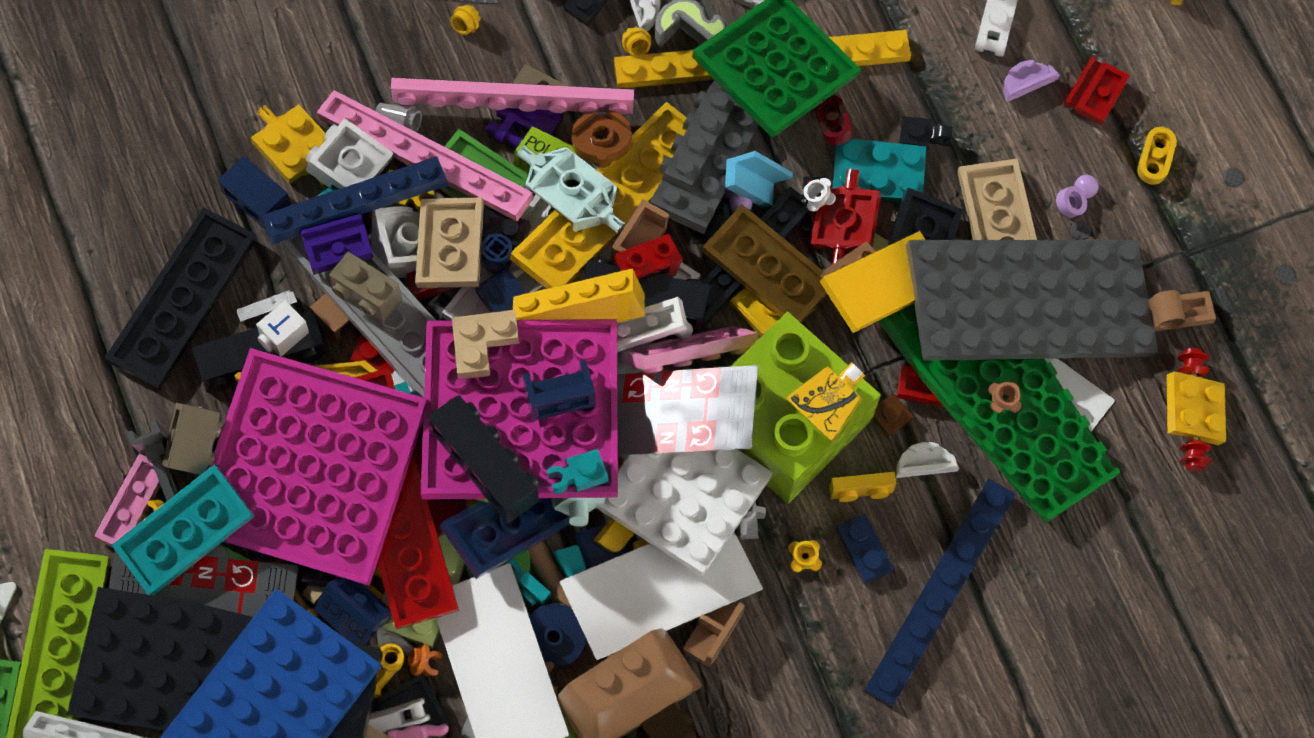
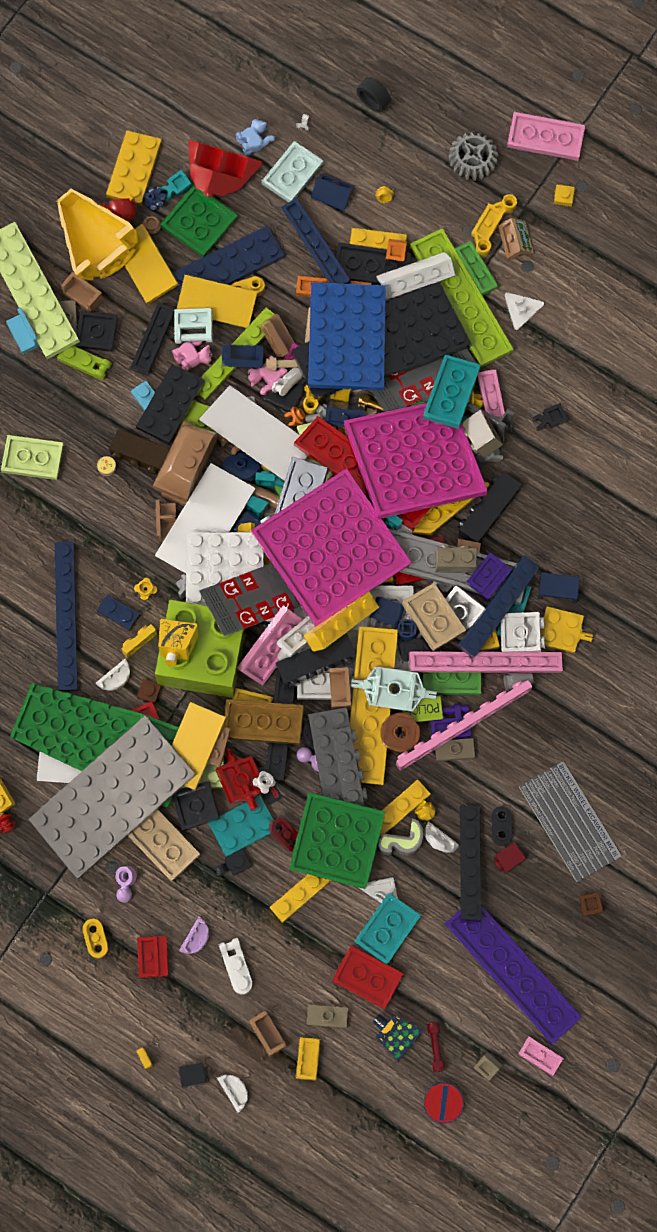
camera: 150 degrees right, 5 degrees up
black plate [105,207,257,390] -> none
white tile [236,290,297,322] -> none
white brick [256,300,309,357] -> none
black brick [427,395,540,524] -> none
yellow plate [450,5,481,35] -> none
tan plate [452,310,519,379] -> none
dark blue panel [523,359,595,421] -> none
teal plate [547,449,608,494] -> none
red bracket [614,234,683,279] -> none
medium azure panel [725,151,793,209] -> none
nougat plate [989,382,1022,413] -> none
medium nougat plate [1148,290,1216,331] -> none
none -> black plate [532,403,568,431]

